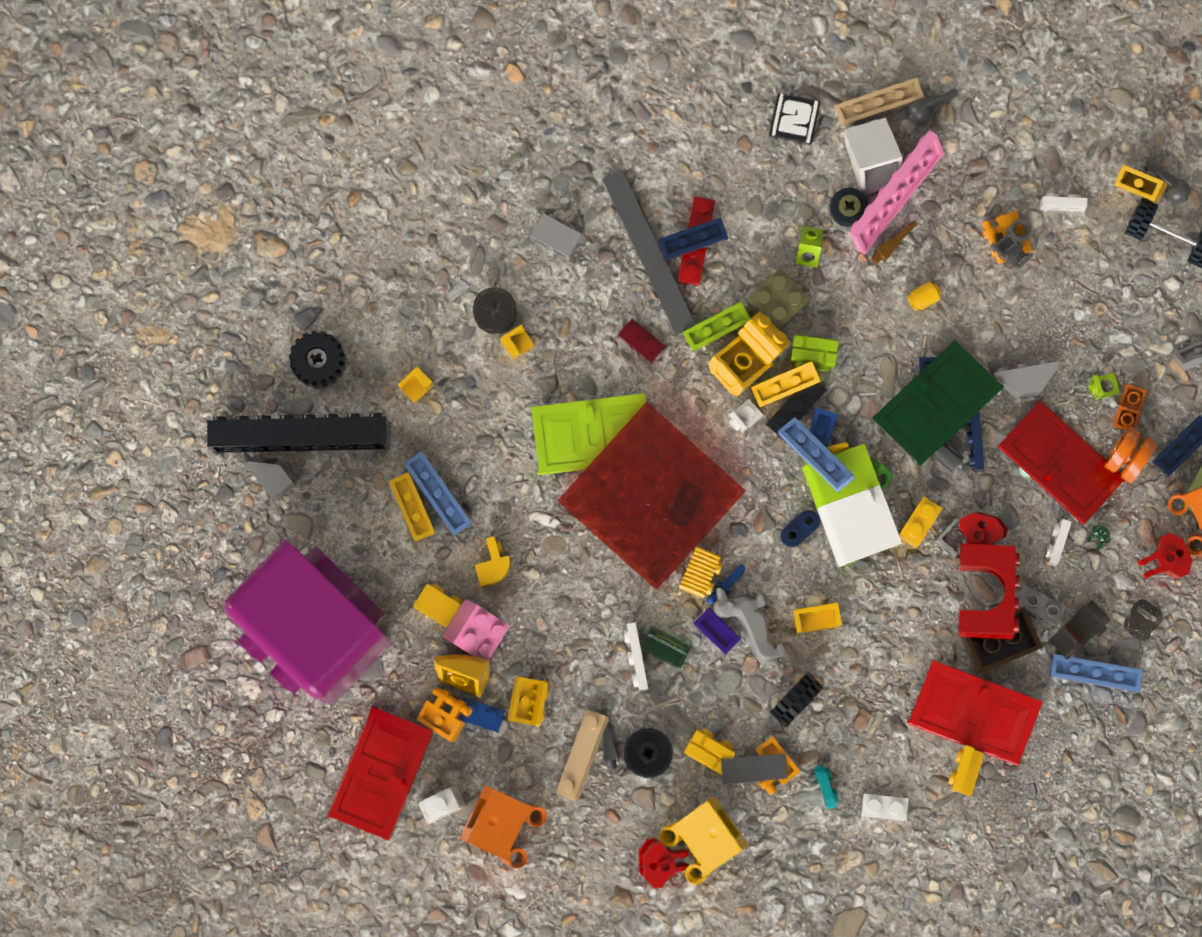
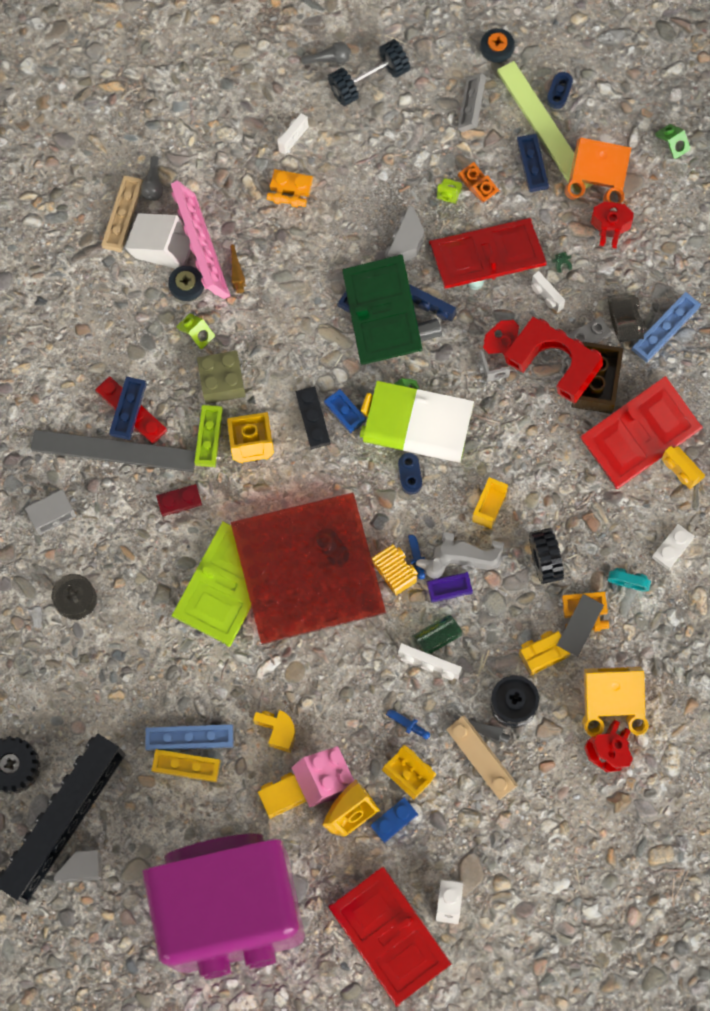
camera: 55 degrees left, 10 degrees down
yellow panel [398,367,434,403] -> none
light orange plate [416,687,472,742] -> none
orange piece [460,785,547,869] -> none
yellow panel [500,325,534,360] -> none
white bracket [728,399,763,433] -> none
yellow brick [738,311,791,365] -> none
yellow plate [751,360,822,407] -> none
tile [769,93,821,145] -> none
medium blue plate [778,417,855,492] -> none
lime brick [790,334,838,372] -> none
yellow brick [899,496,942,548] -> none
yellow brick [907,281,941,311] -> none
dark grey piece [990,219,1033,270] -> none
orange wheel [1104,426,1158,484] -> none
yellow brick [1114,165,1168,204] -> none
clear smoke piece [1123,599,1163,641] -> none
none -> blue piece [385,710,430,739]

